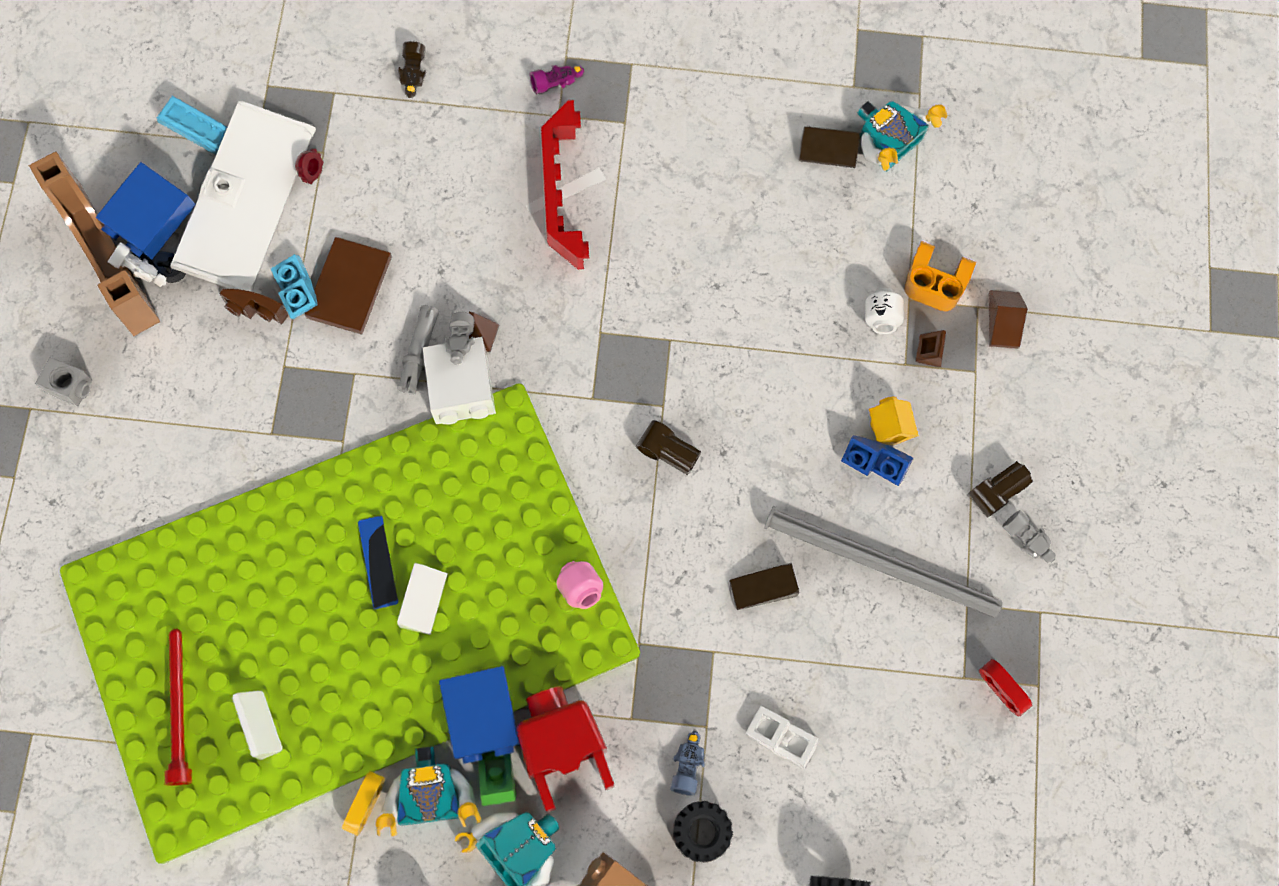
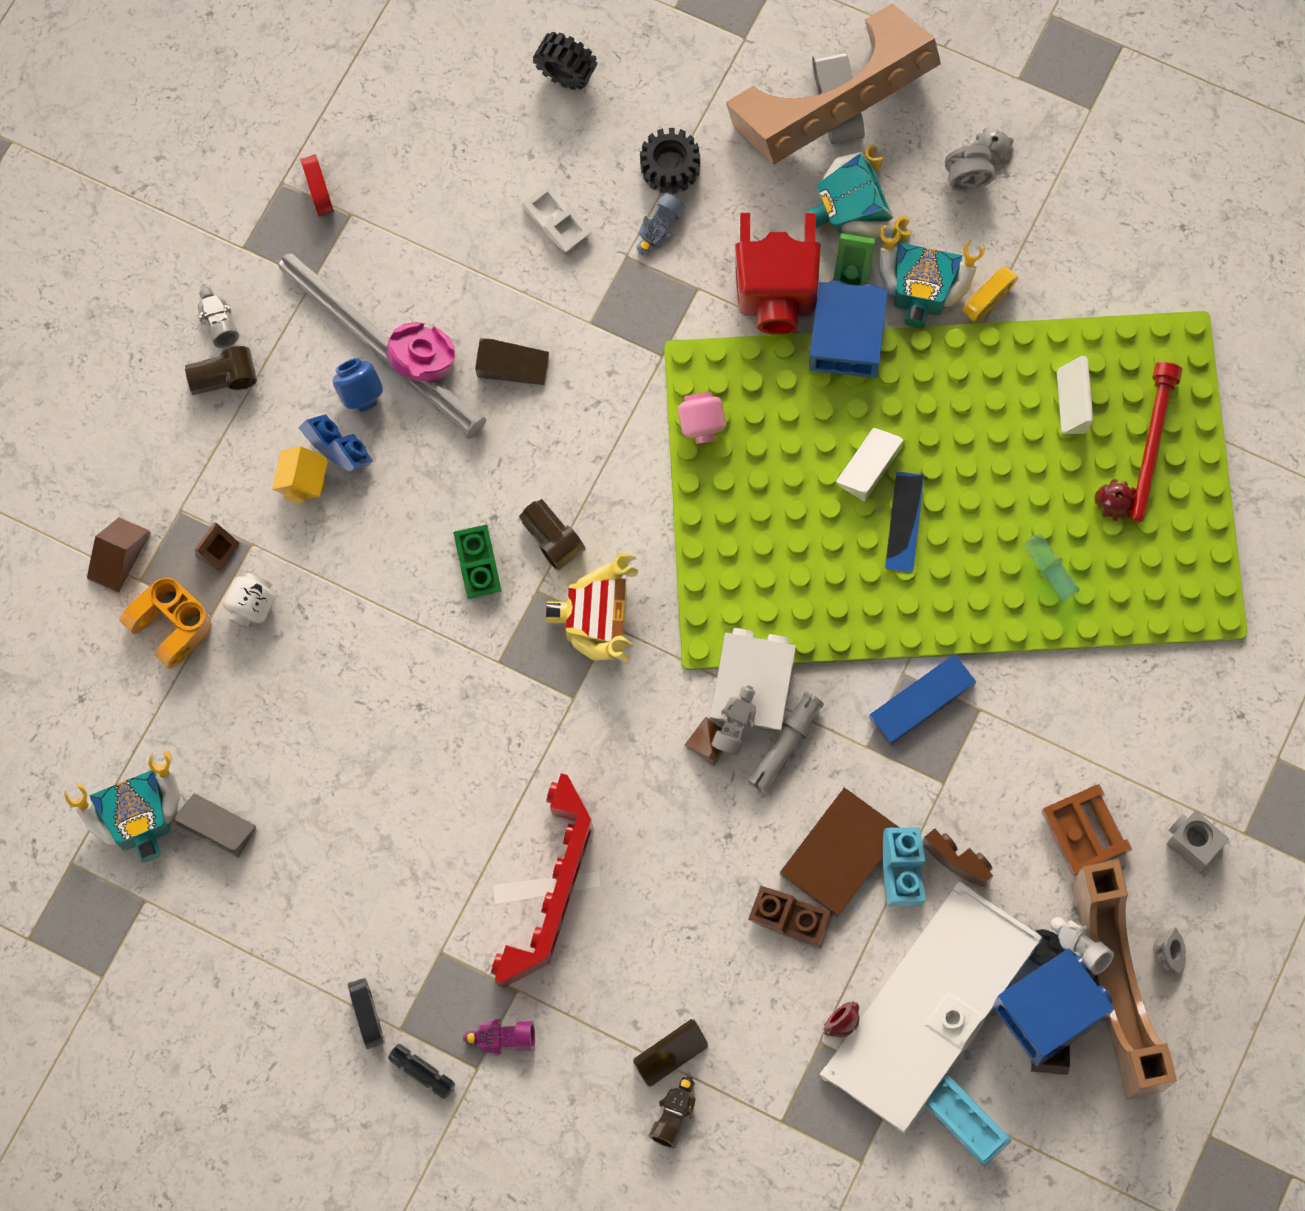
camera: 150 degrees left, 0 degrees up
none -> blue head [332,358,383,412]
none -> black beam [348,977,385,1049]
none -> dark pink tile [387,322,455,382]
none -> black axle [388,1044,455,1099]
none -> green slope [453,524,502,599]
none -> torso [546,553,638,663]
none -> dark brown slope [633,1019,708,1087]
none -> reddish brown slope [748,886,833,948]
none -> blue tile [869,654,976,745]
none -> clear light blue axle [1024,534,1080,602]
none -> dark orange plate [1041,784,1133,876]
none -> dark red animal [1094,479,1136,521]
none -> light grey animal [1153,928,1186,973]

